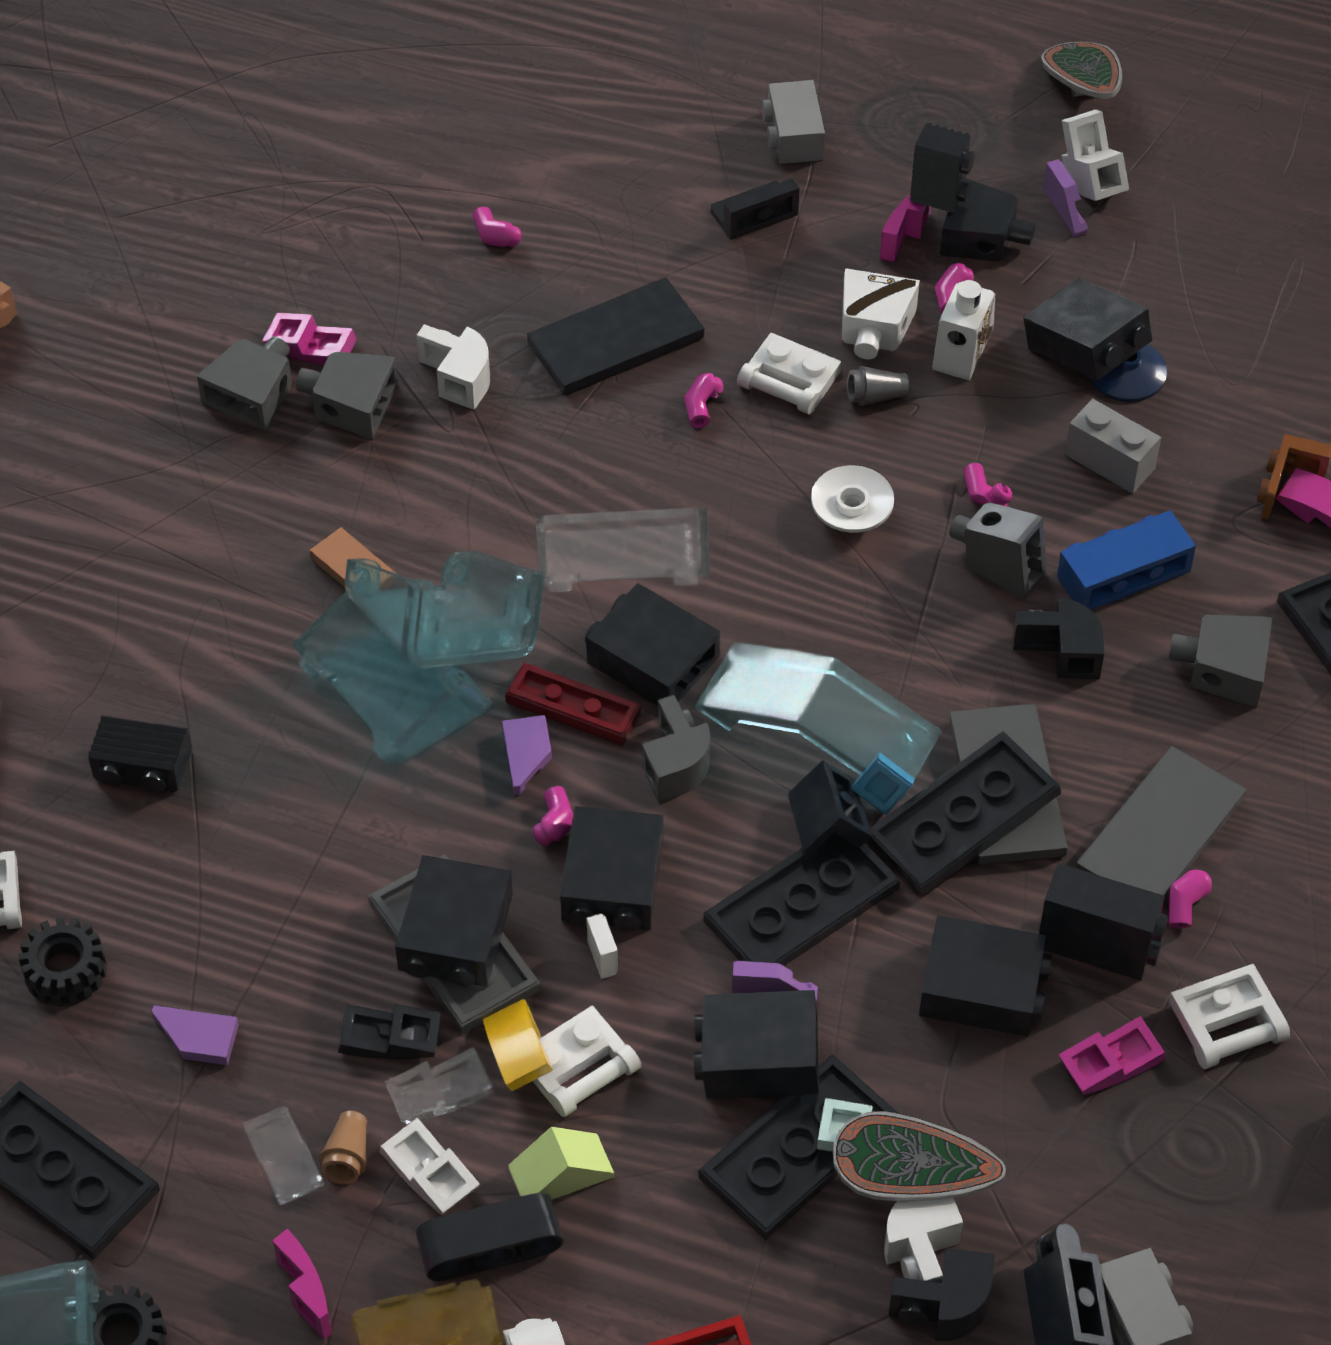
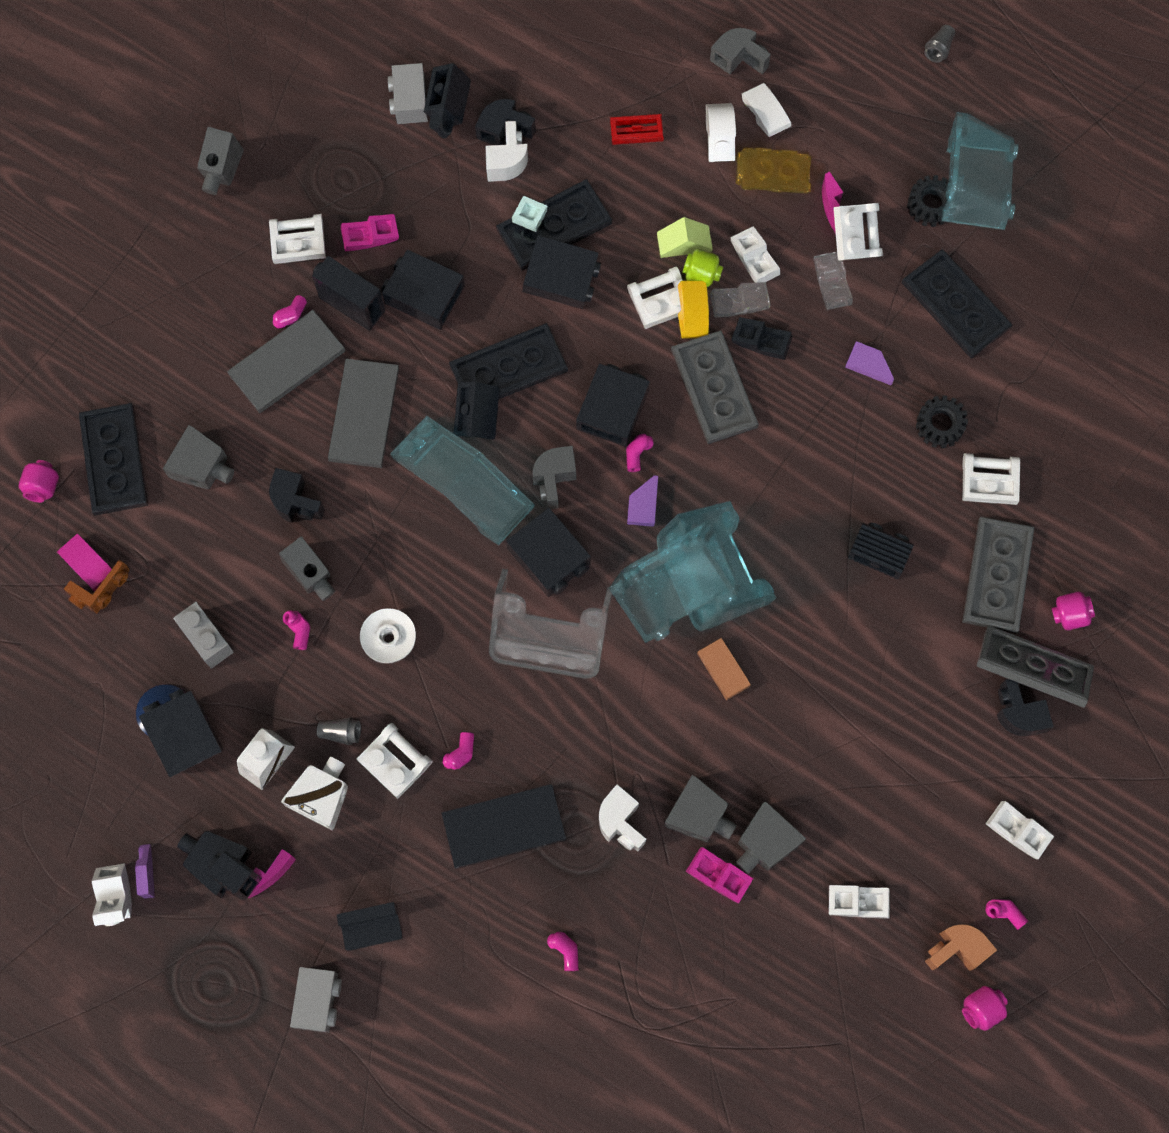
camera: 165 degrees left, 20 degrees up
medium nougat cone [319,1111,367,1184] -> none
black brick [395,855,513,987] -> none
black beam [416,1193,564,1281] -> none
dark red tile [505,662,641,745] -> none
white tile [587,914,618,979] -> none
medium lavender tile [732,961,818,1004] -> none
shield [833,1111,1006,1201] -> none
dark azure tile [851,752,914,815] -> none
black tile [868,731,1061,896] -> none
dark pink arm [935,263,974,314] -> none
shield [1041,42,1122,99] -> none
blue brick [1057,510,1196,610] -> none
none -> lime head [682,249,723,287]
none -> white slope [829,885,890,919]
none -> white plate [834,203,883,261]

